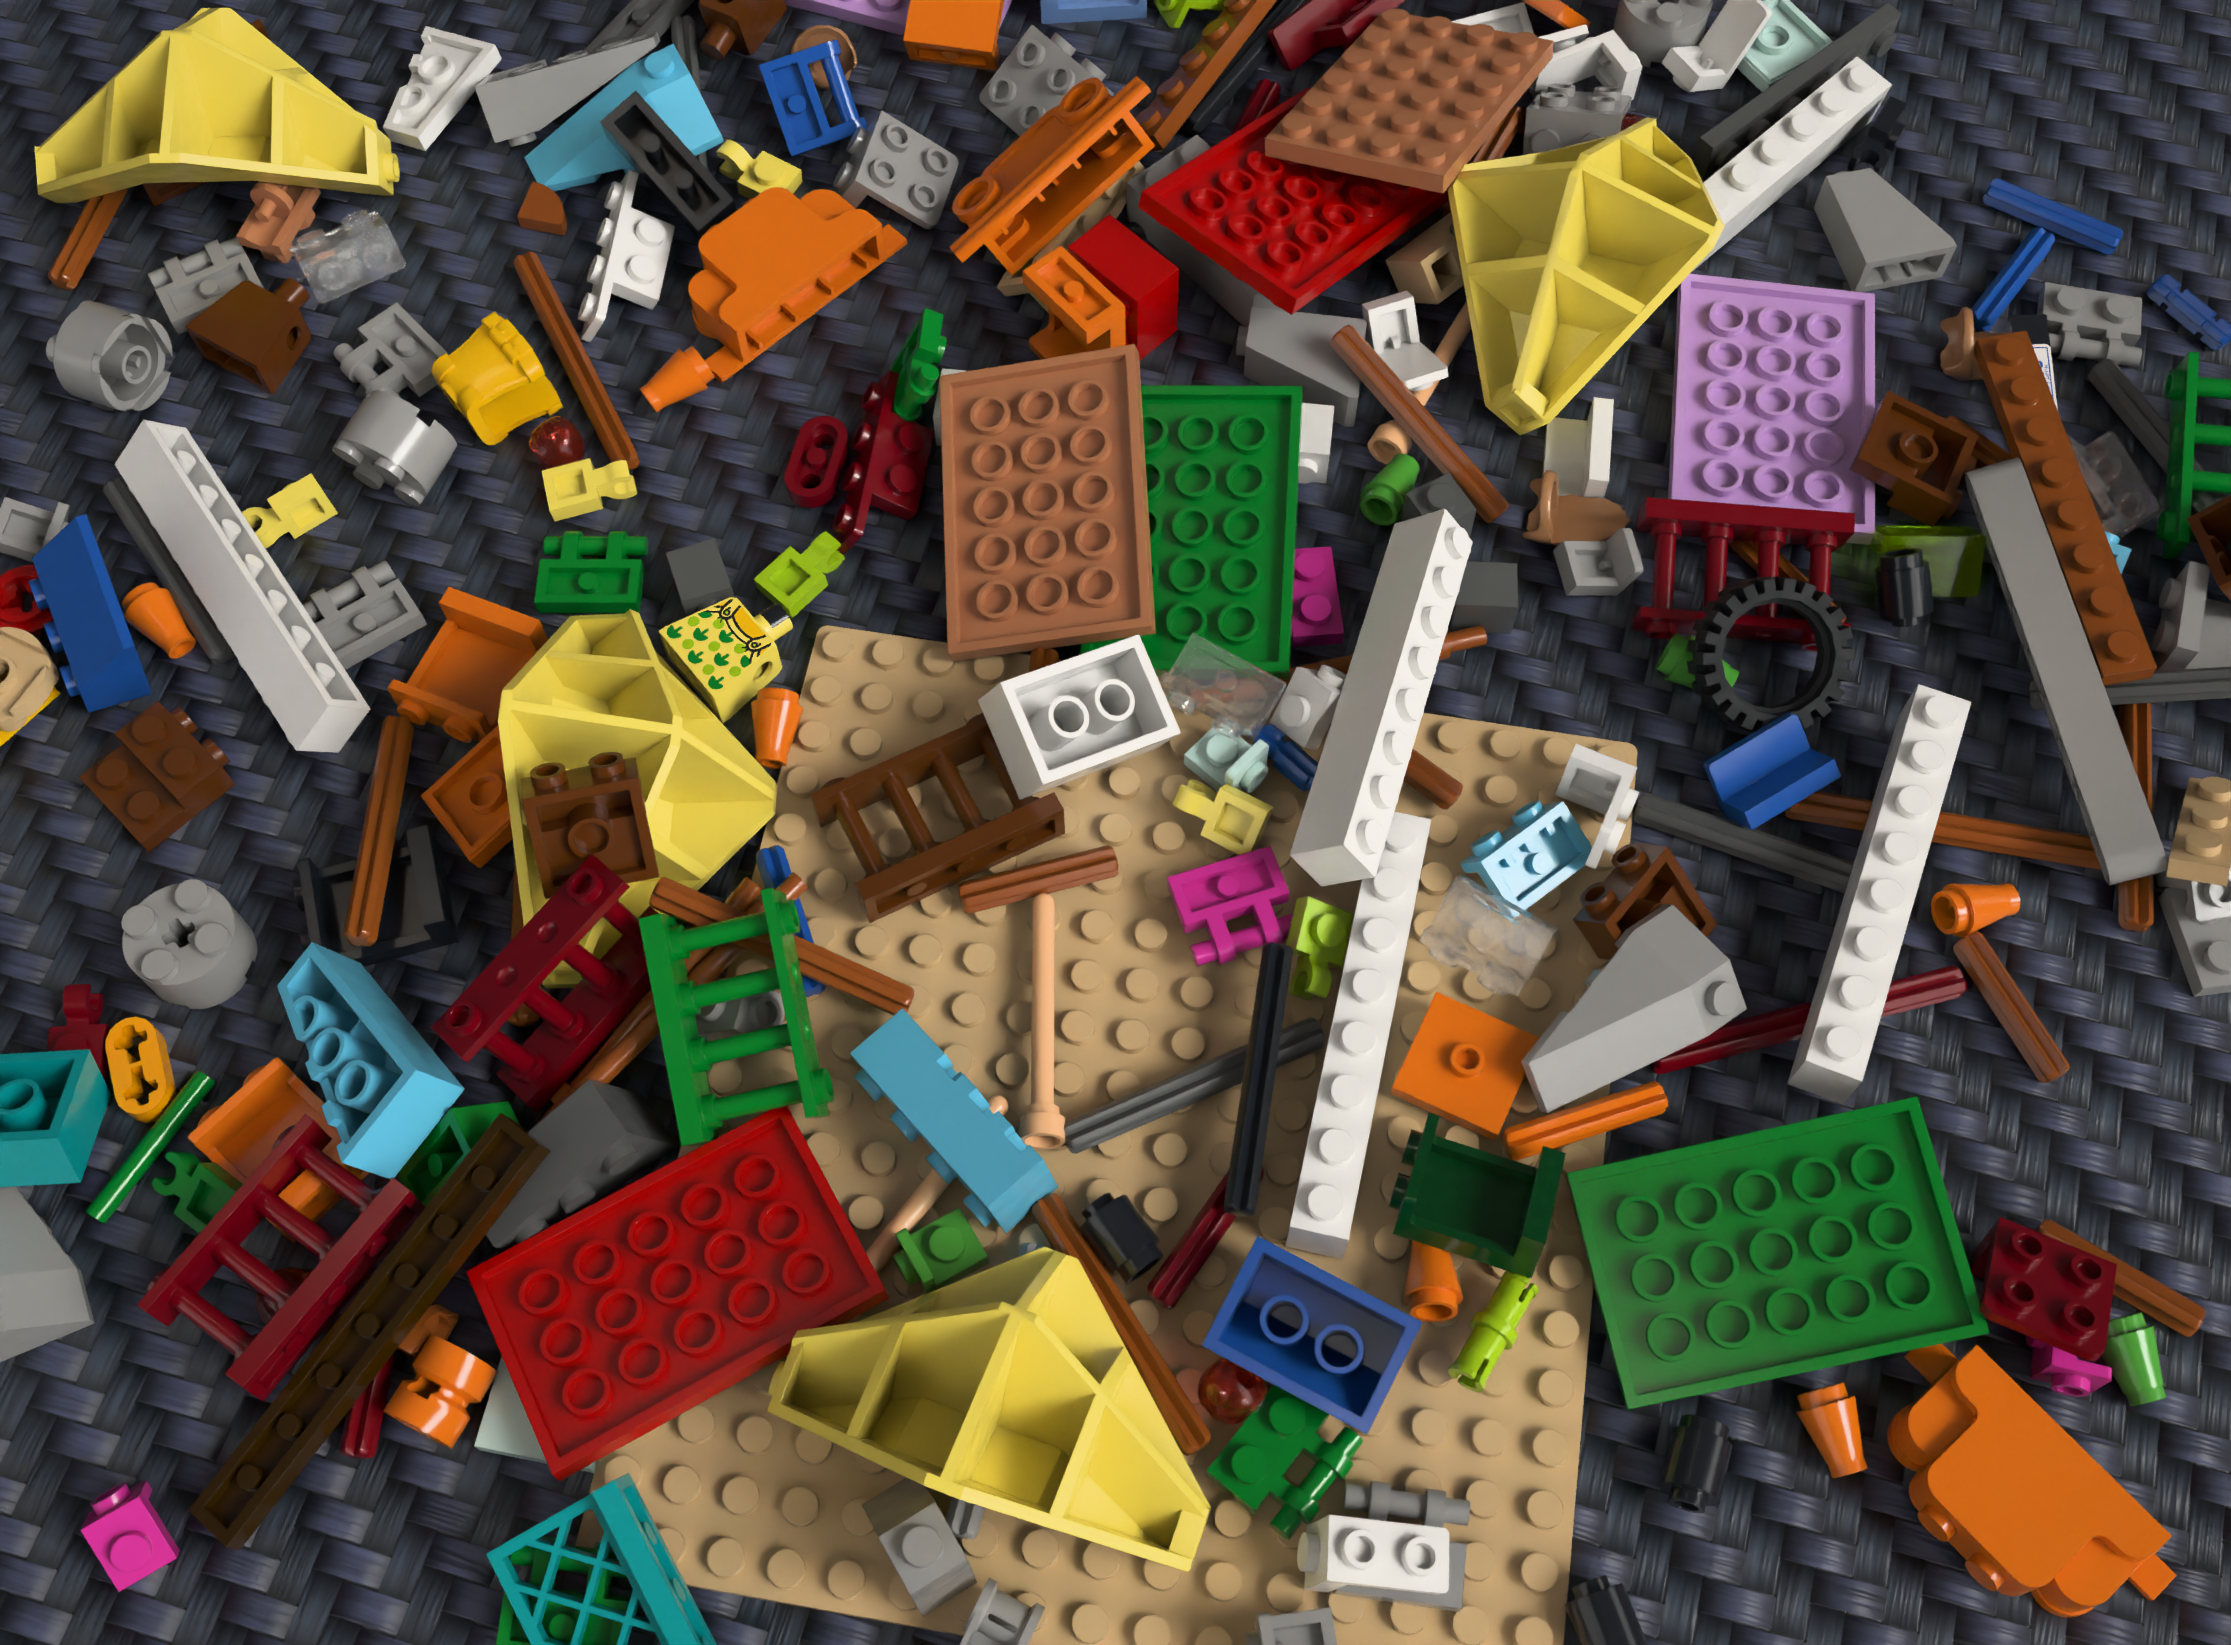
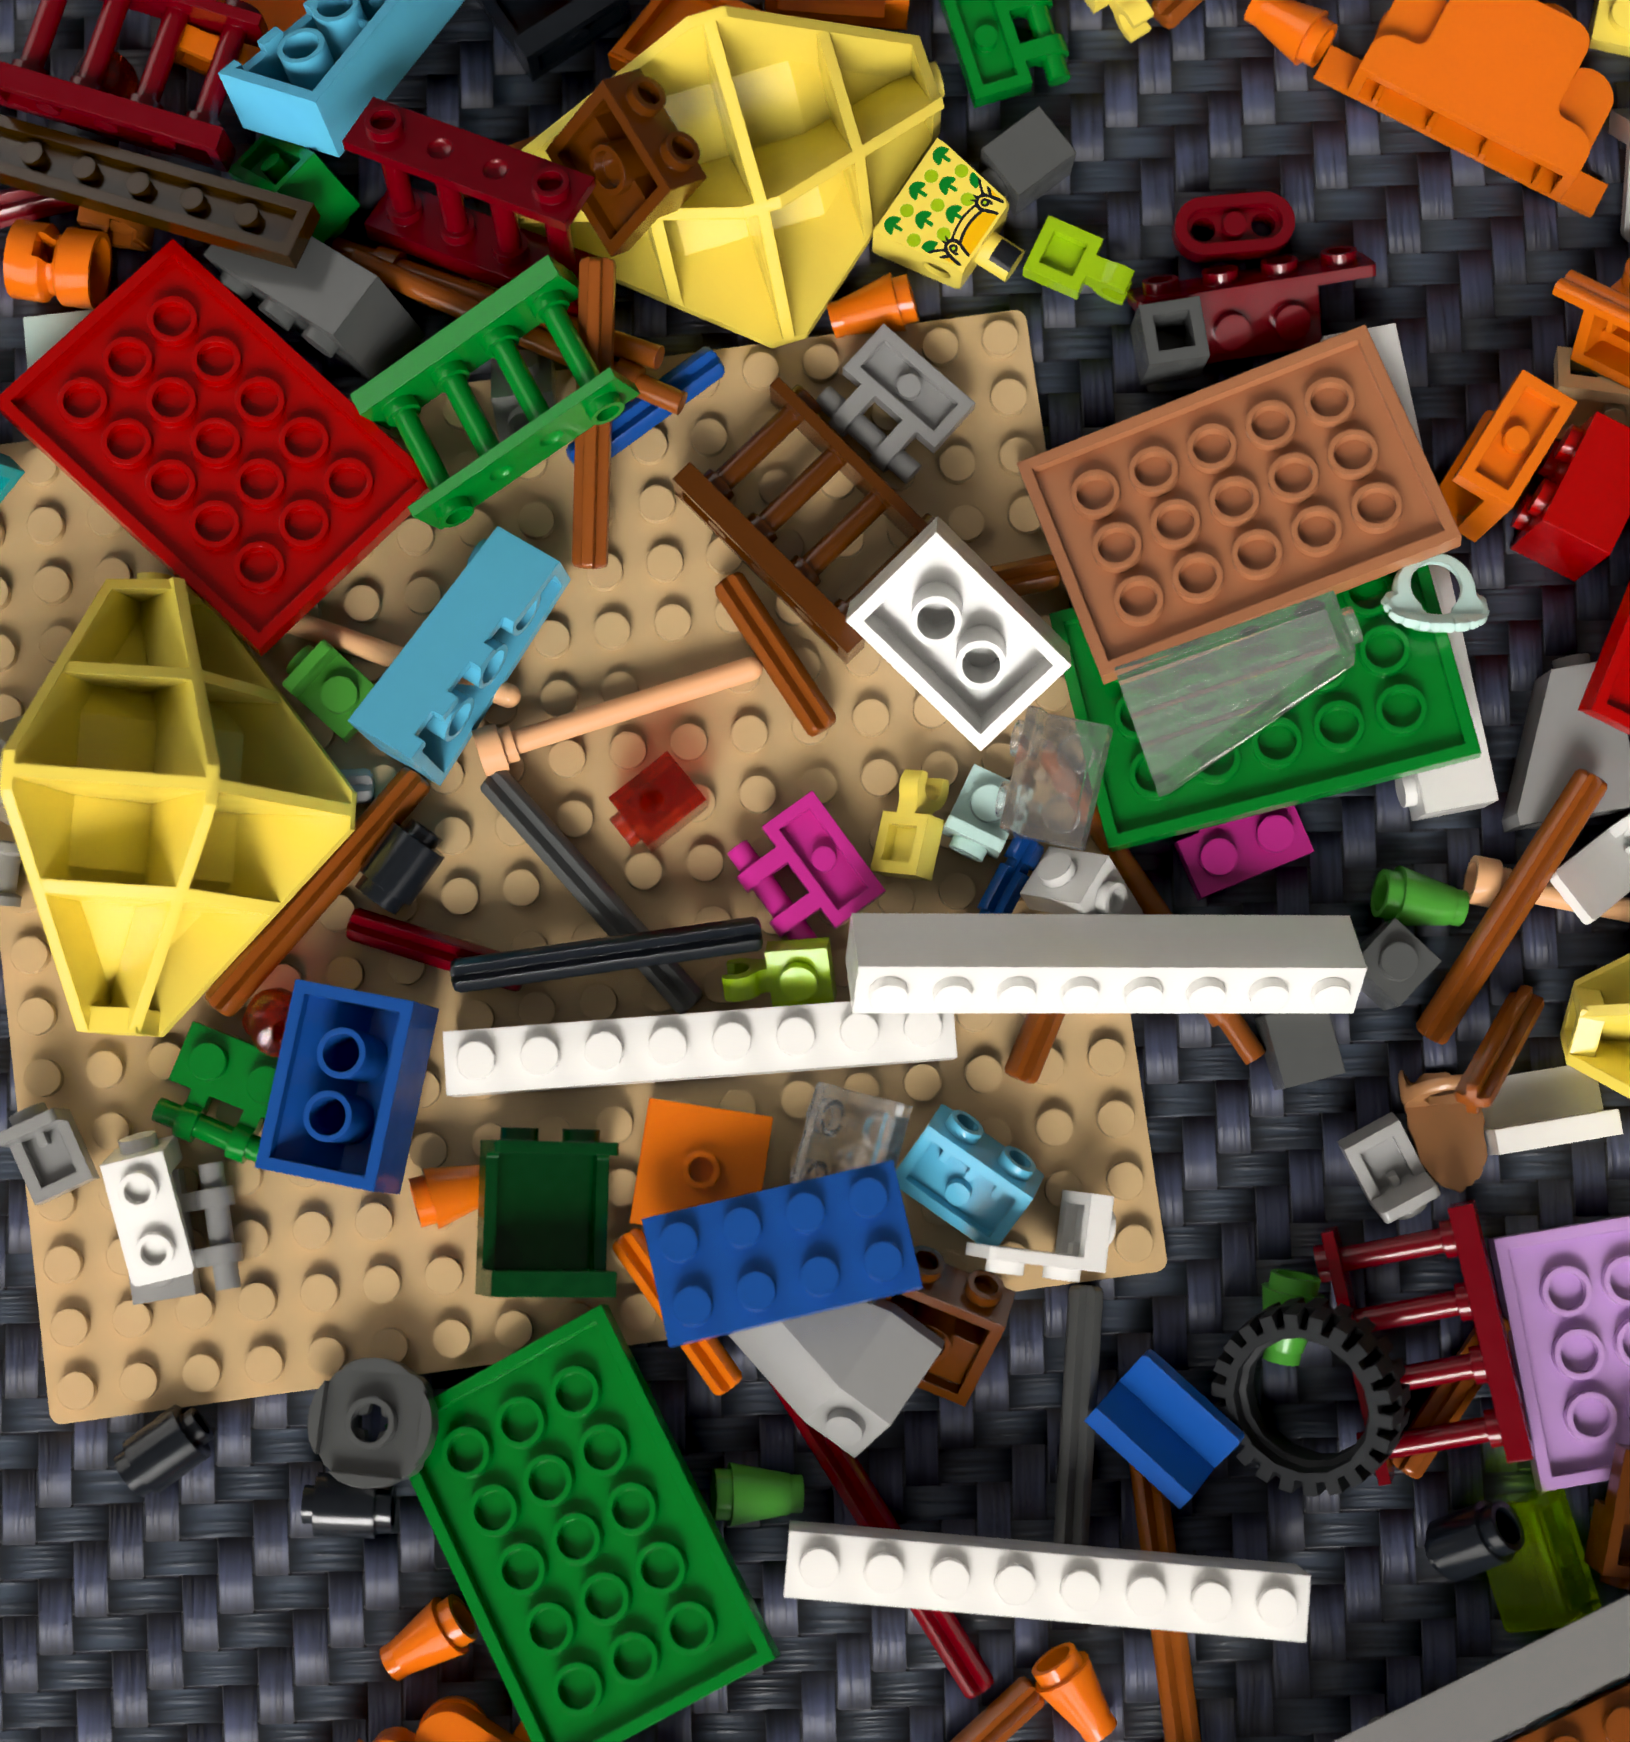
camera: 70 degrees right, 20 degrees up
green plate [891,308,947,423] -> none
lime pin [1448,1270,1538,1392] -> none
none -> dark grey plate [307,1358,439,1489]
none -> clear red brick [608,751,709,853]
none -> blue plate [642,1160,923,1348]
none -> bright green cone [710,1462,804,1527]
none -> light grey plate [816,323,975,484]
none -> clear slope [1114,591,1363,797]
none -> dark grey brick [1130,296,1210,386]
none -> light aqua piece [1381,553,1489,633]
none -> dark orange axle [1454,985,1544,1114]

